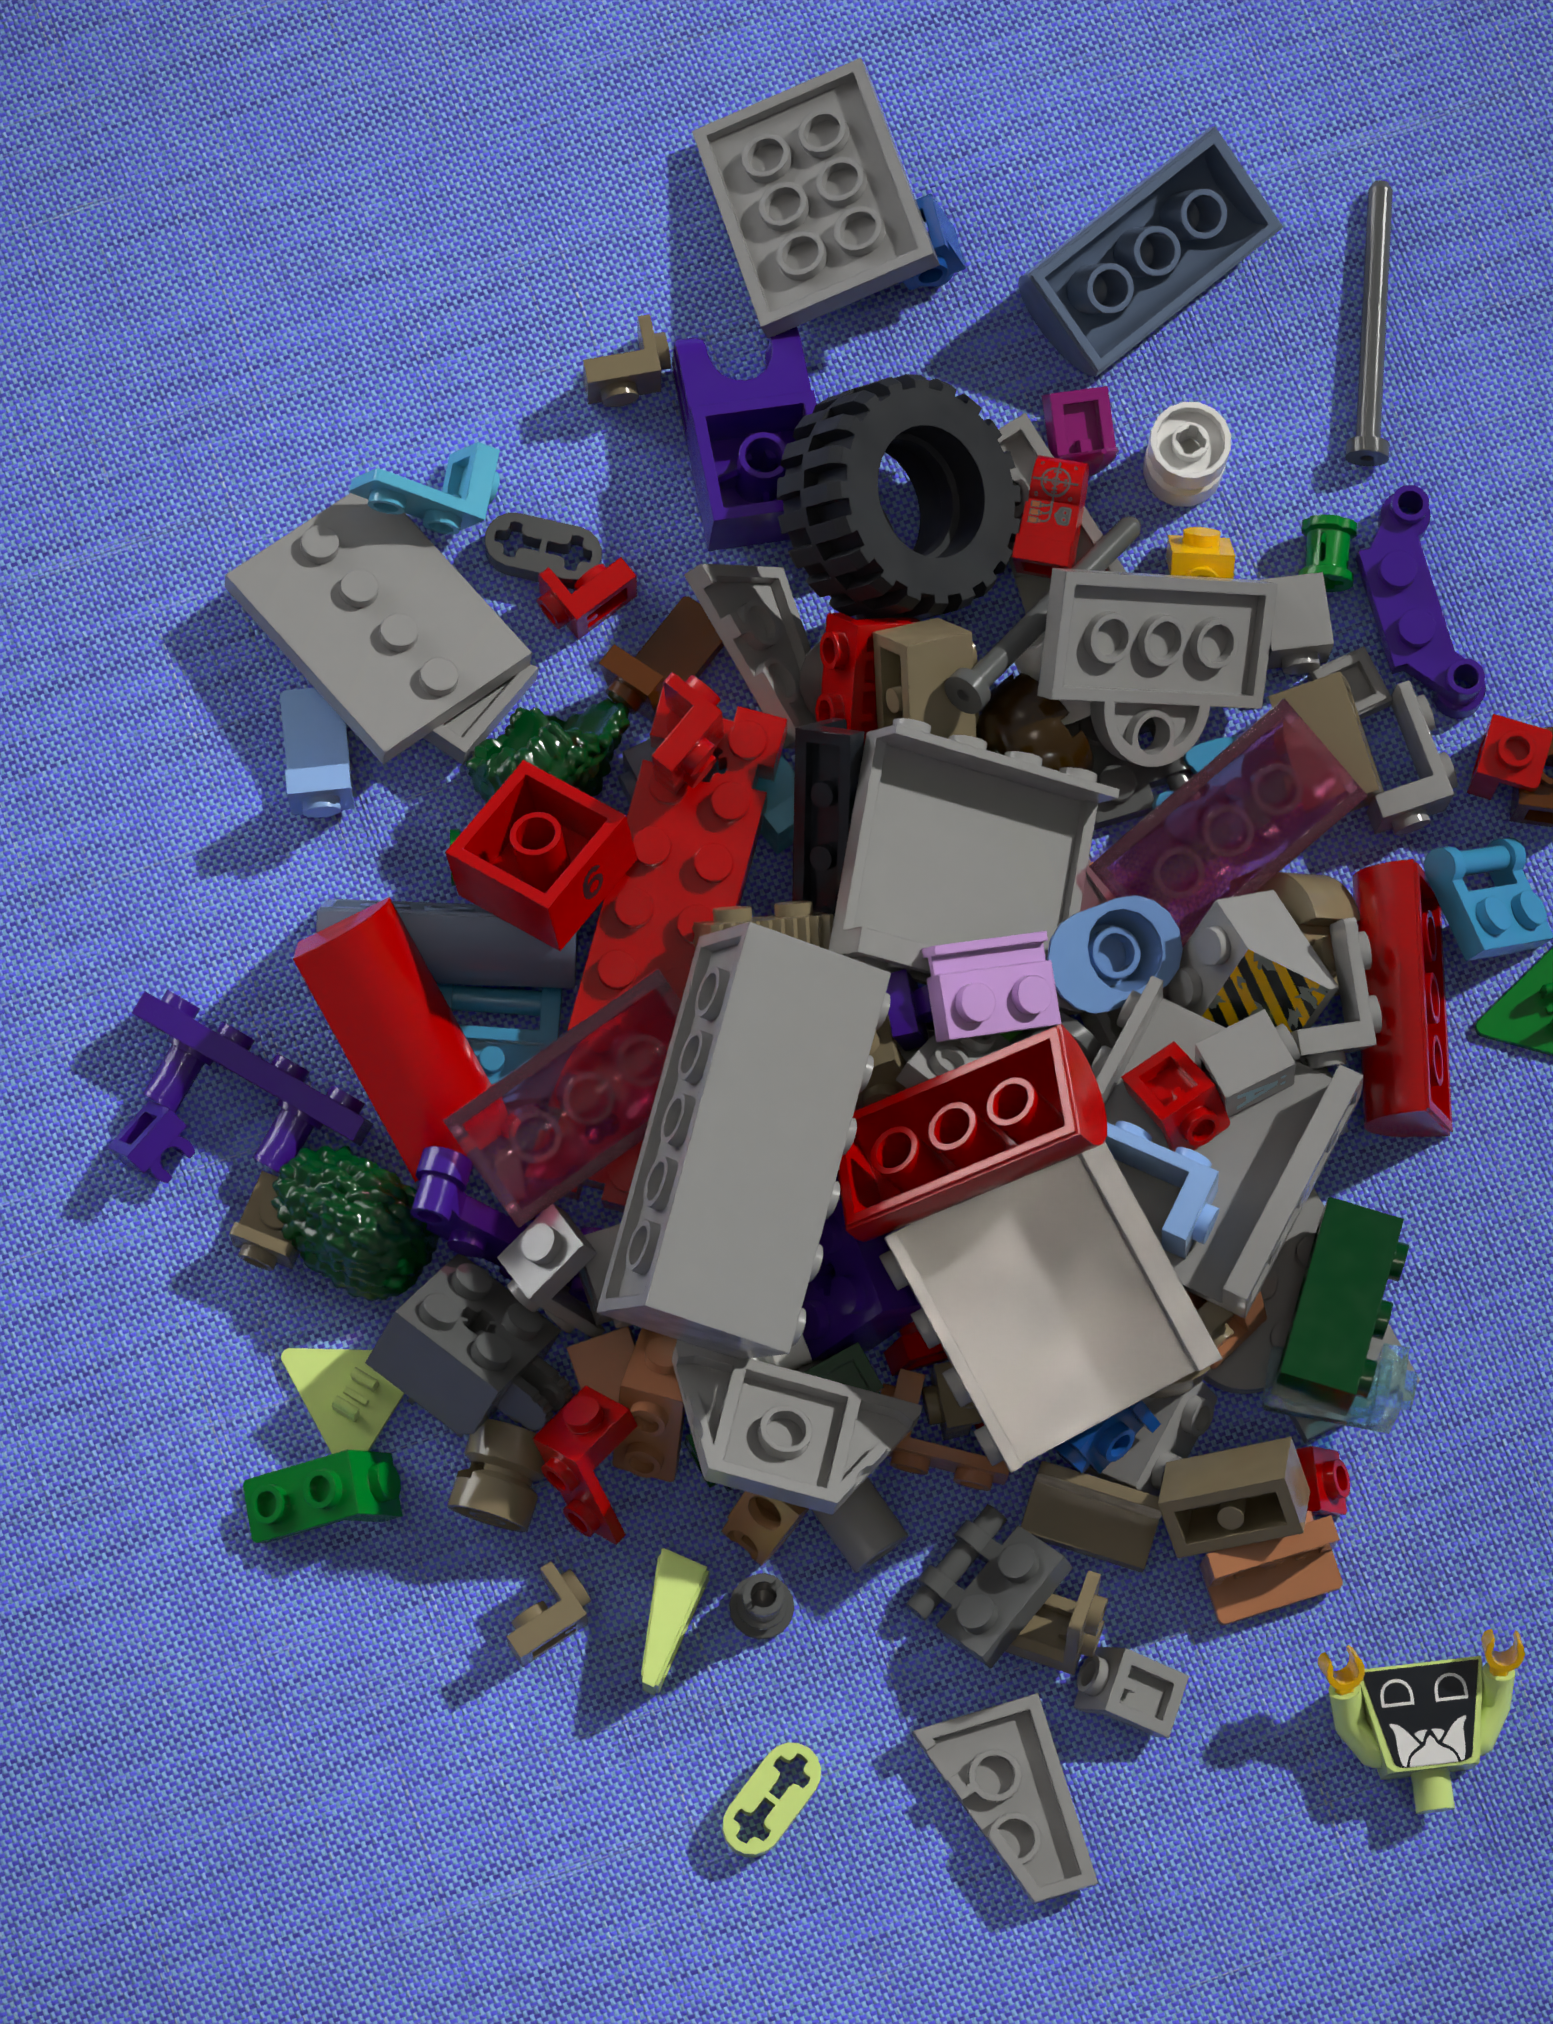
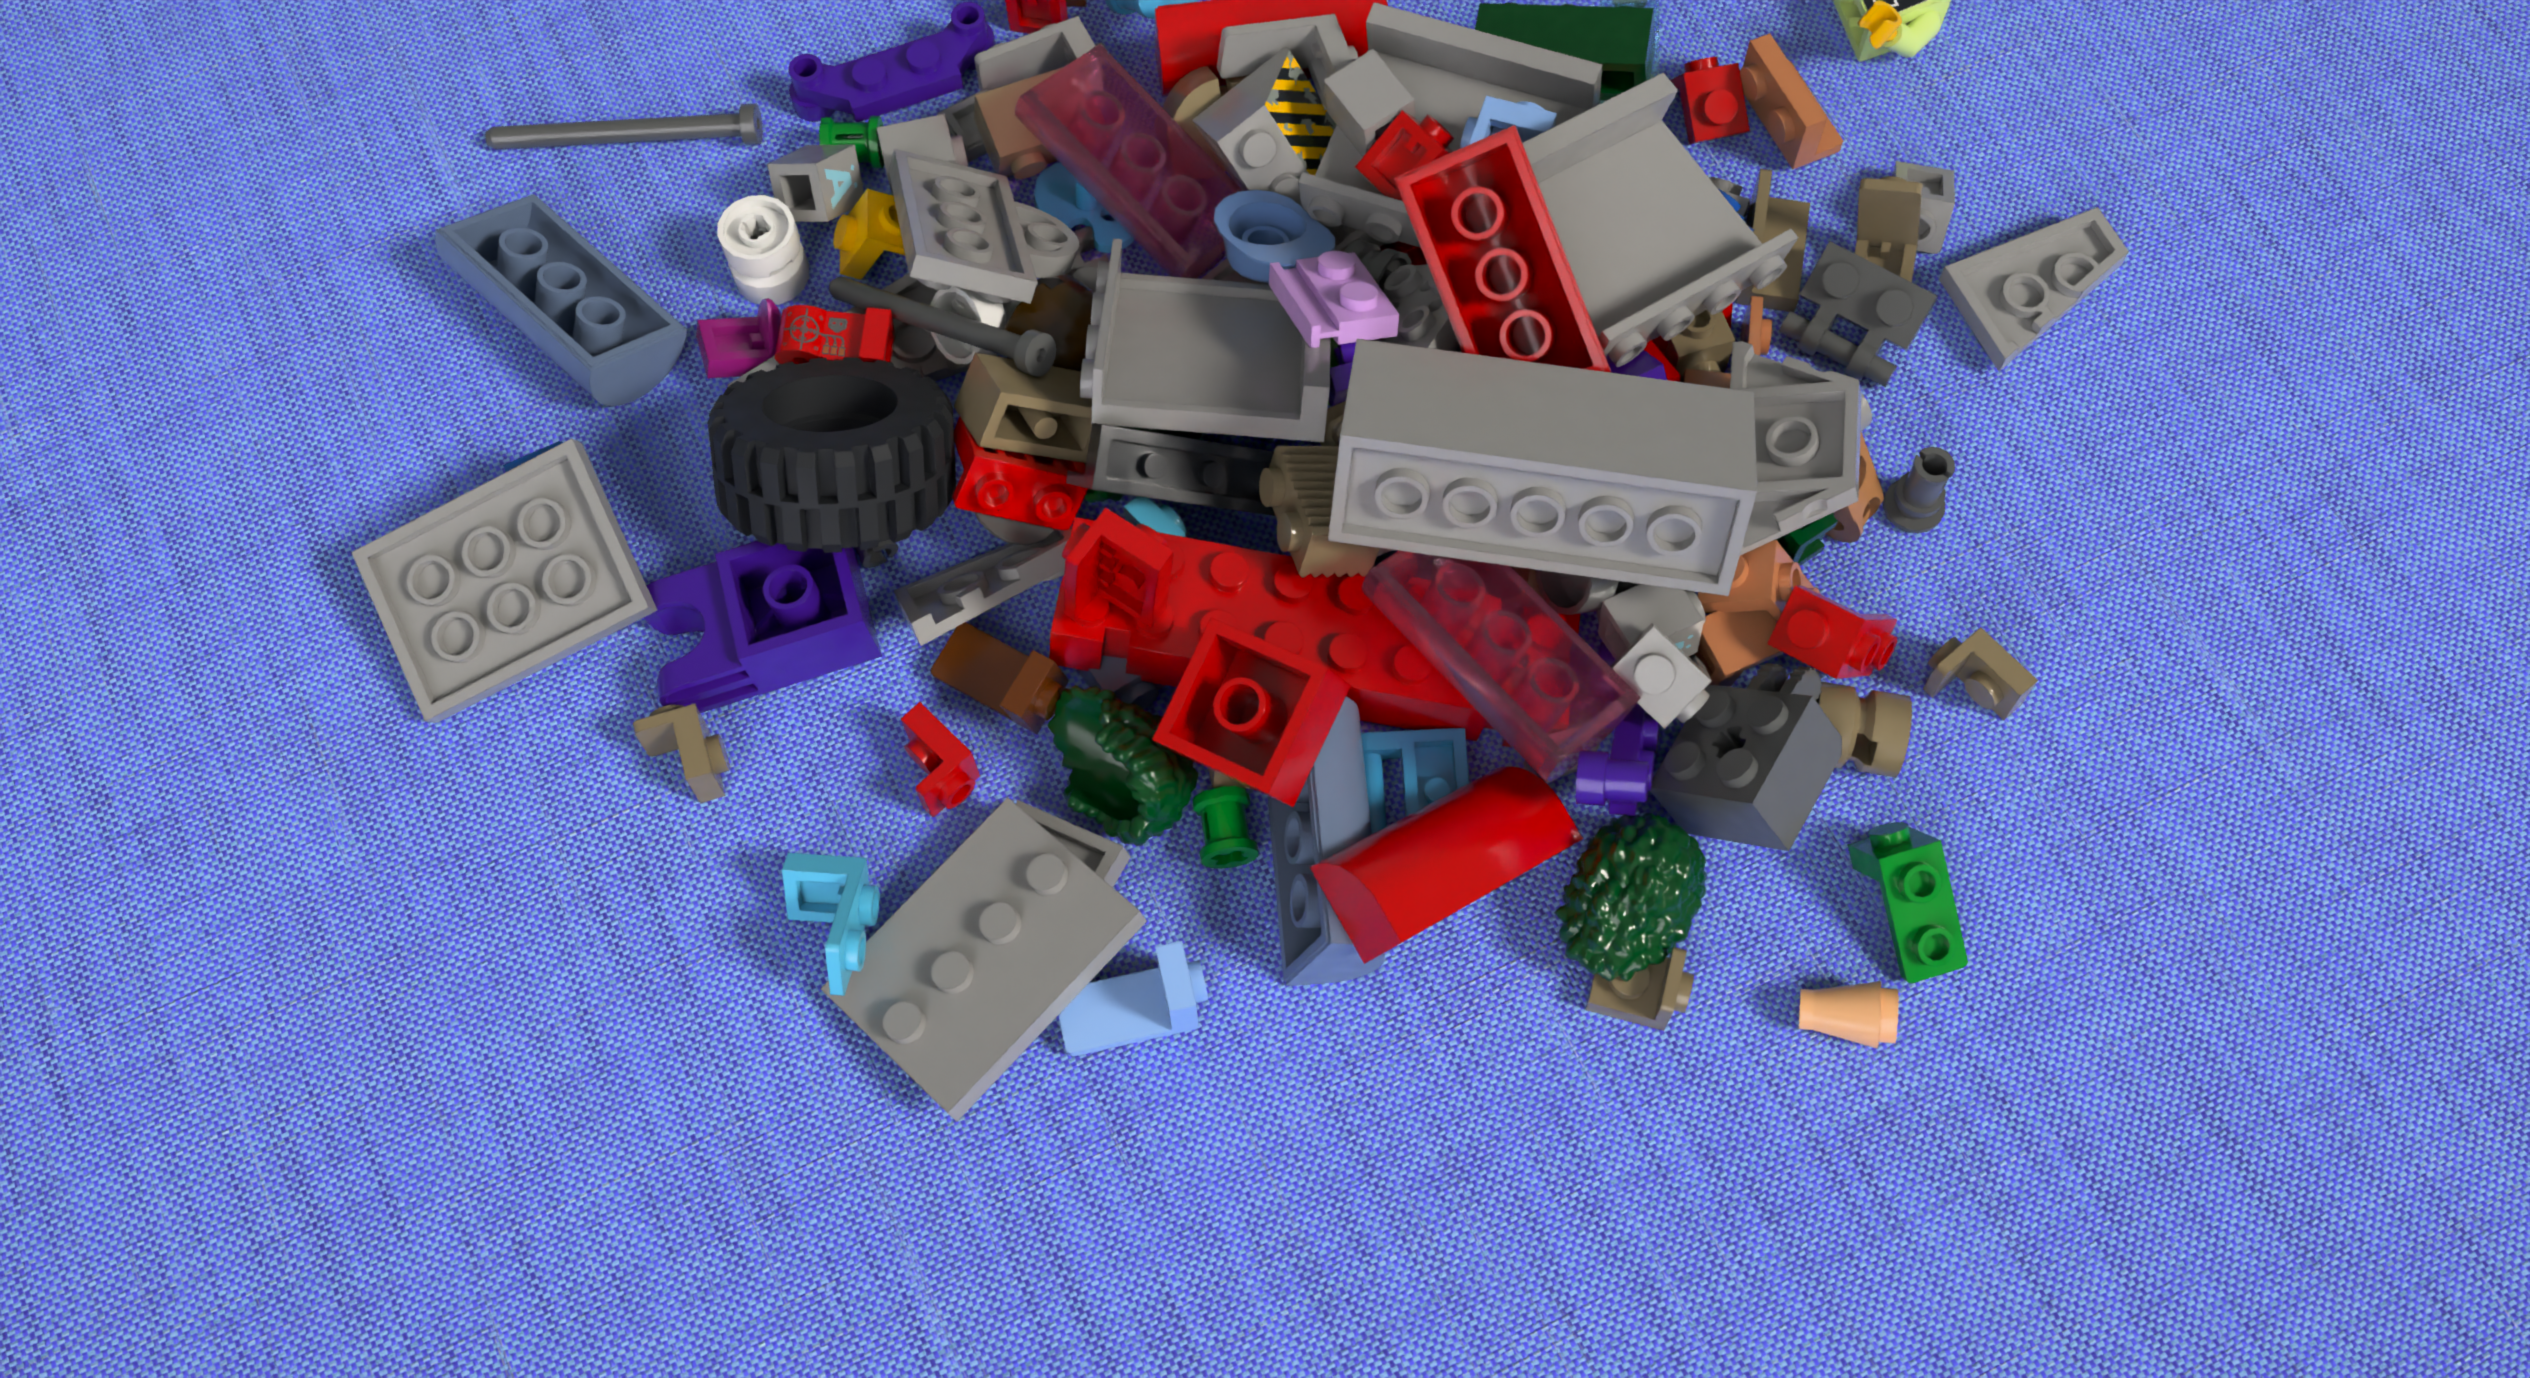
camera: 90 degrees left, 10 degrees down
dark purple tile [107,1100,195,1183] -> none
dark purple plate [132,990,373,1174] -> none
yellowish green piece [281,1348,405,1454] -> none
dark grey beam [485,513,602,589] -> none
yellowish green slope [641,1548,709,1696] -> none
yellowish green beam [722,1742,821,1858] -> none
dark tan brick [1158,1437,1310,1558] -> none
none -> light grey brick [767,144,864,222]
none -> light nougat cone [1799,981,1899,1049]

